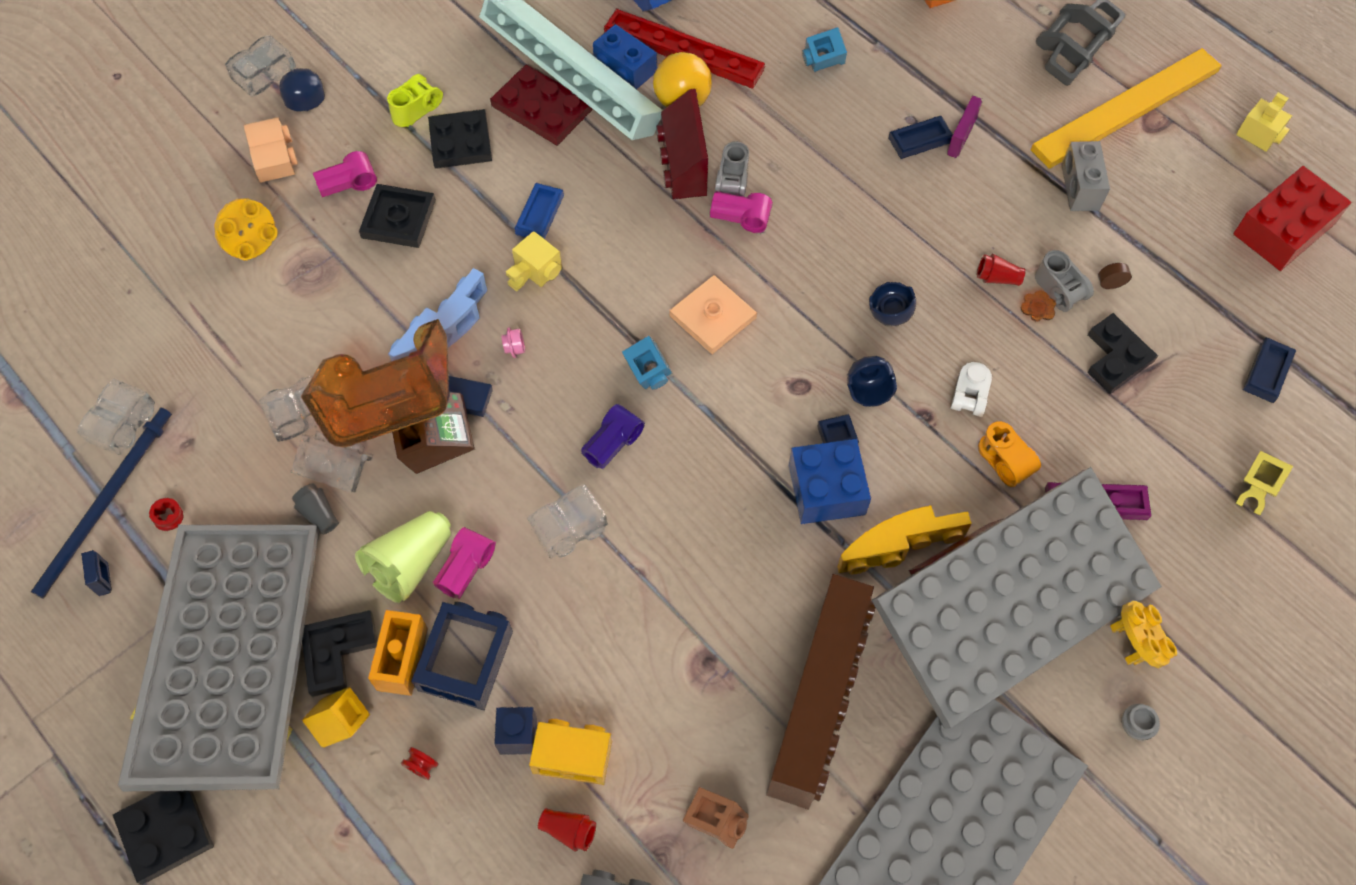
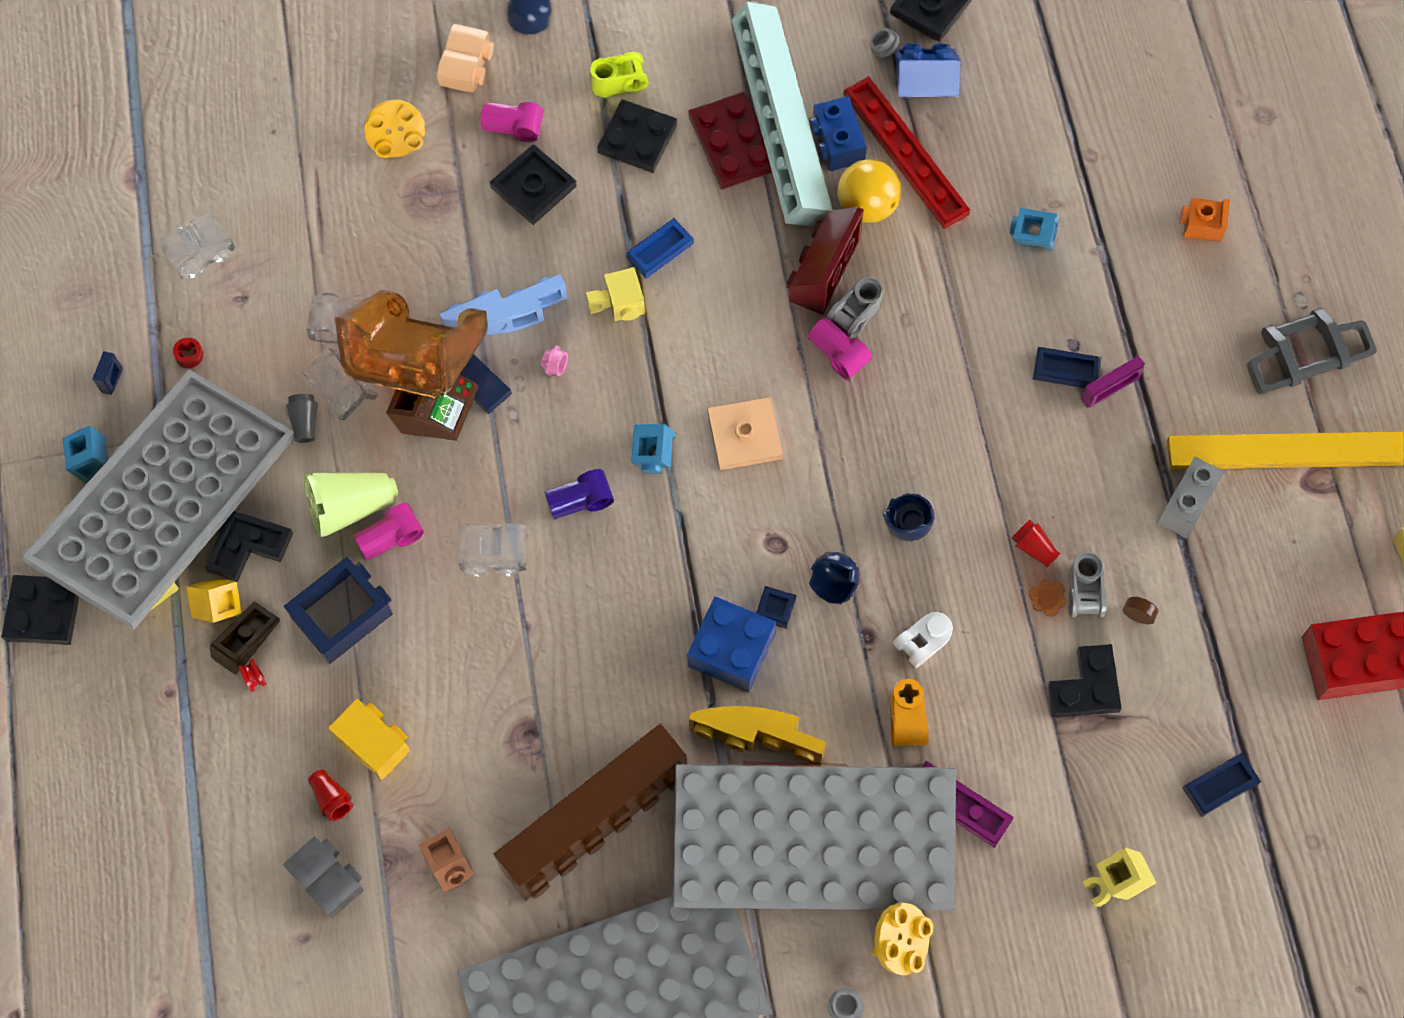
camera: 35 degrees right, 5 degrees up
dark blue bar [31,407,172,599] -> none
light orange brick [368,610,428,696] -> none
dark blue brick [494,707,537,755] -> none
none -> dark azure brick [63,426,108,483]
none -> dark brown slope [210,601,280,675]

